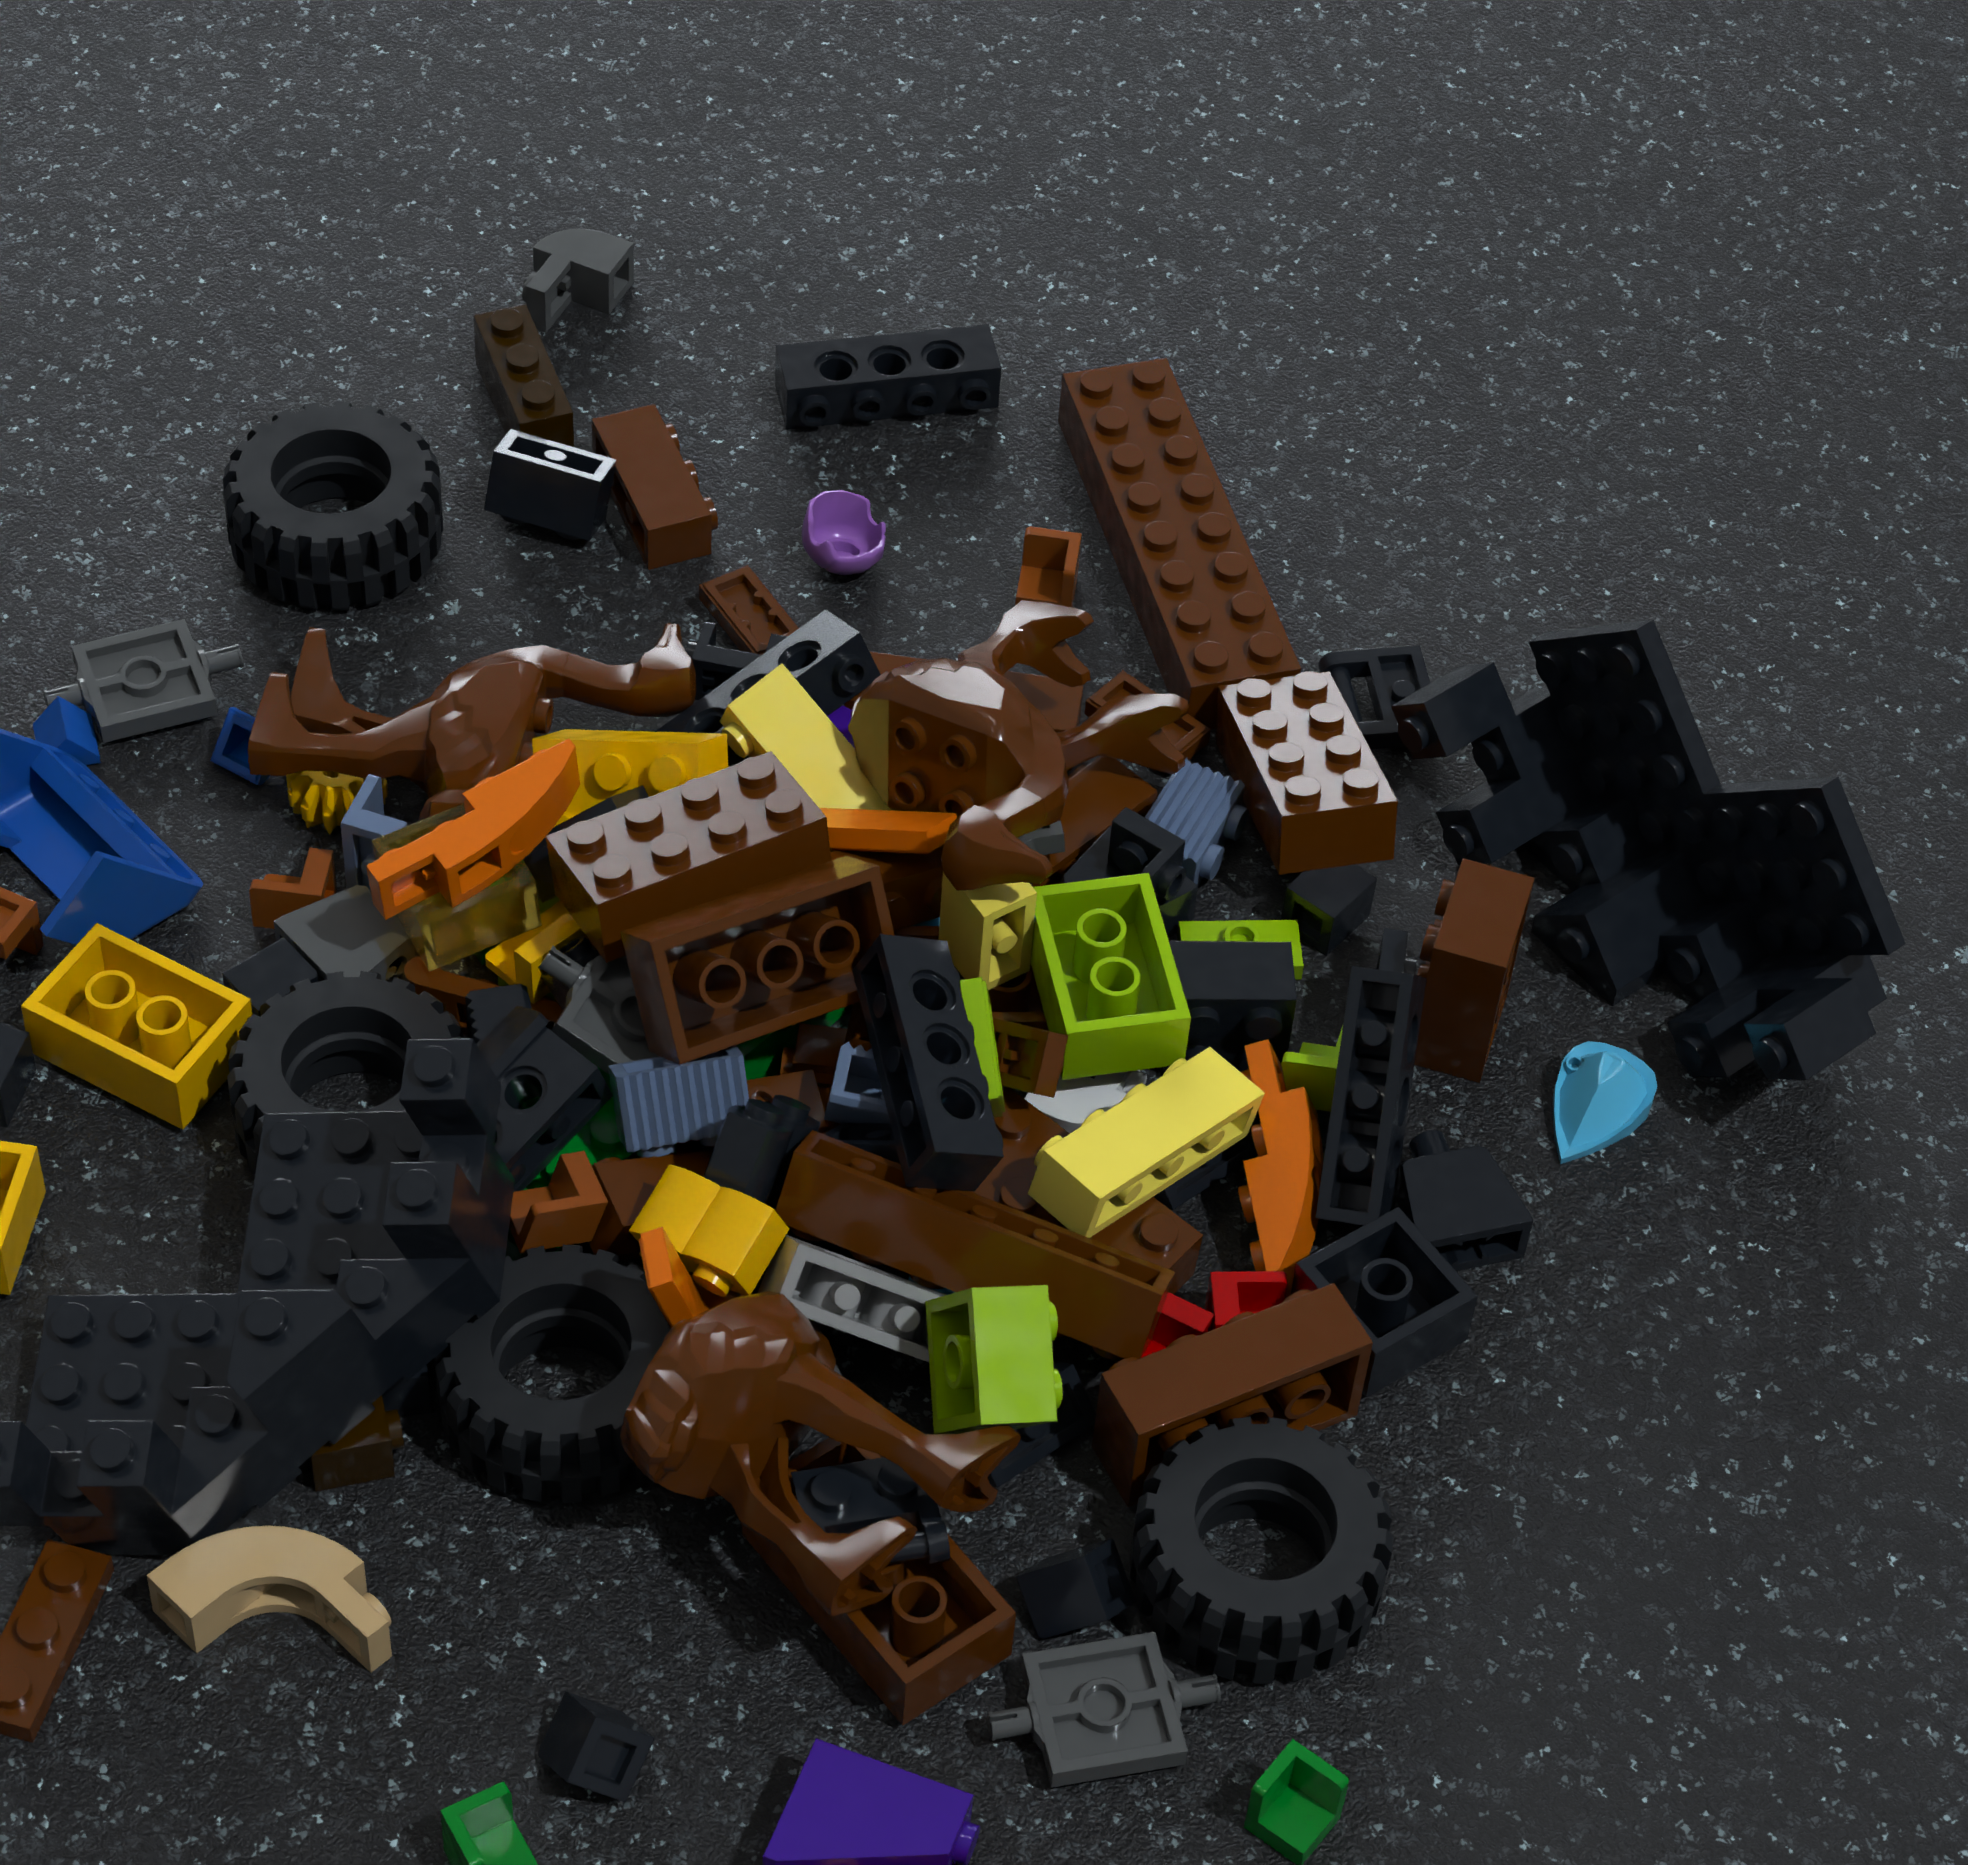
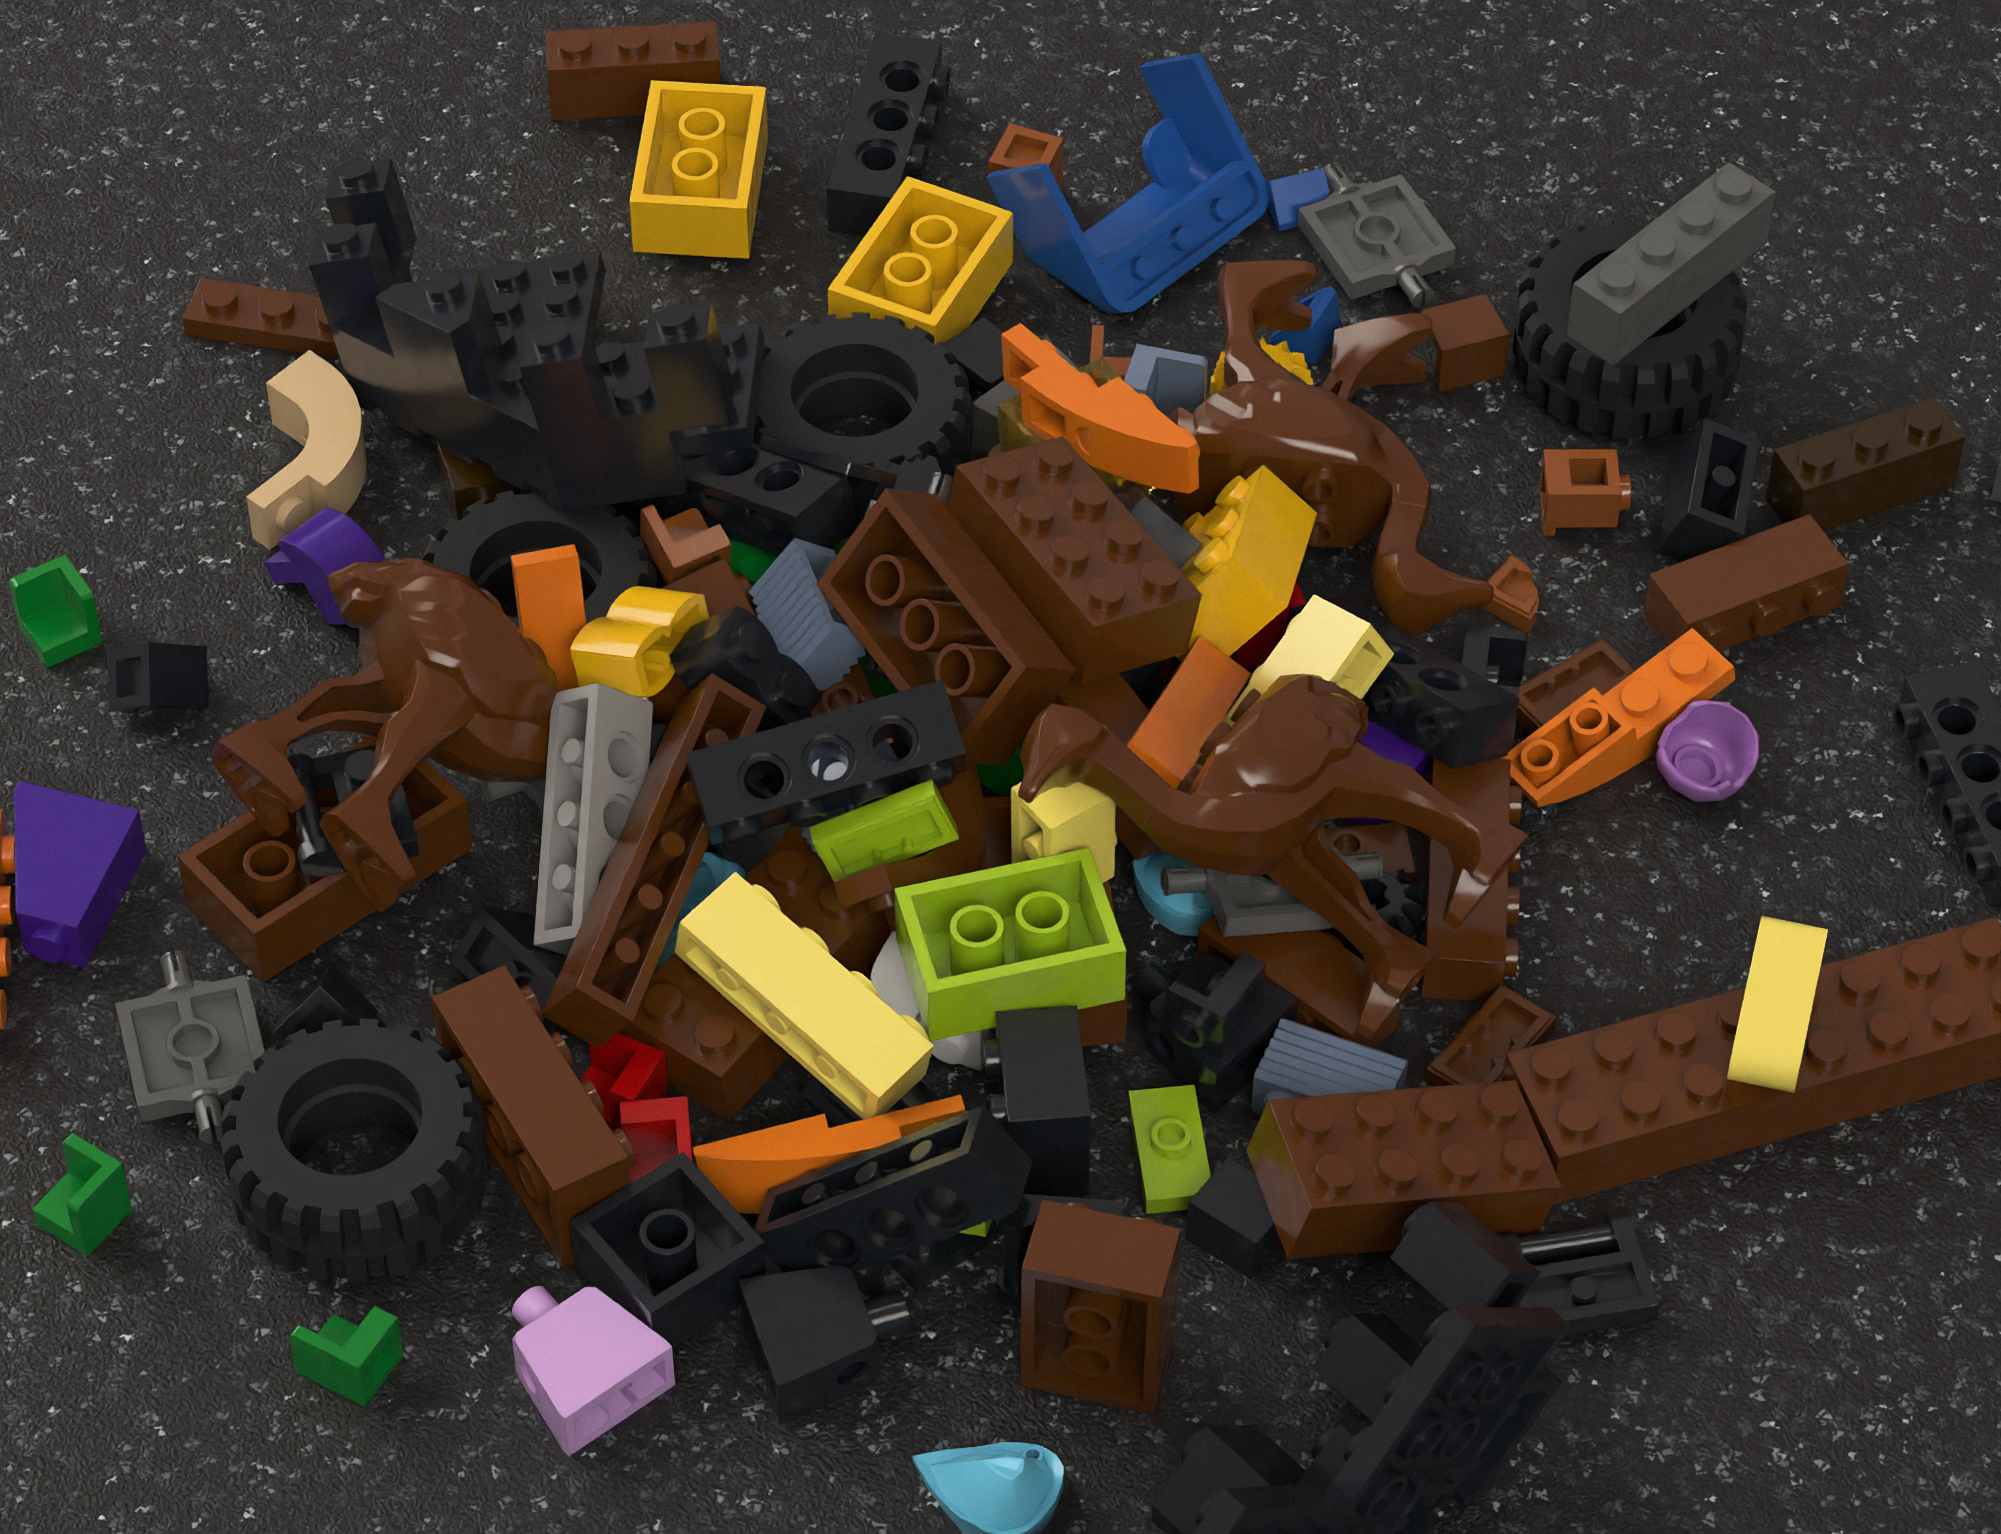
camera: 90 degrees right, 0 degrees up
lime brick [925,1285,1063,1434] -> none
dark orange panel [1015,526,1082,607] -> none
none -> dark purple brick [263,508,386,625]
none -> green panel [289,1306,404,1407]
none -> lavender torso [512,1286,675,1456]
none -> reddish brown panel [1422,294,1509,391]
none -> dark orange tile [1480,555,1539,634]
none -> orange slope [1499,628,1735,808]
none -> dark orange brick [1538,449,1631,536]
none -> dark grey brick [1567,162,1776,366]
none -> light yellow beam [1727,916,1828,1093]

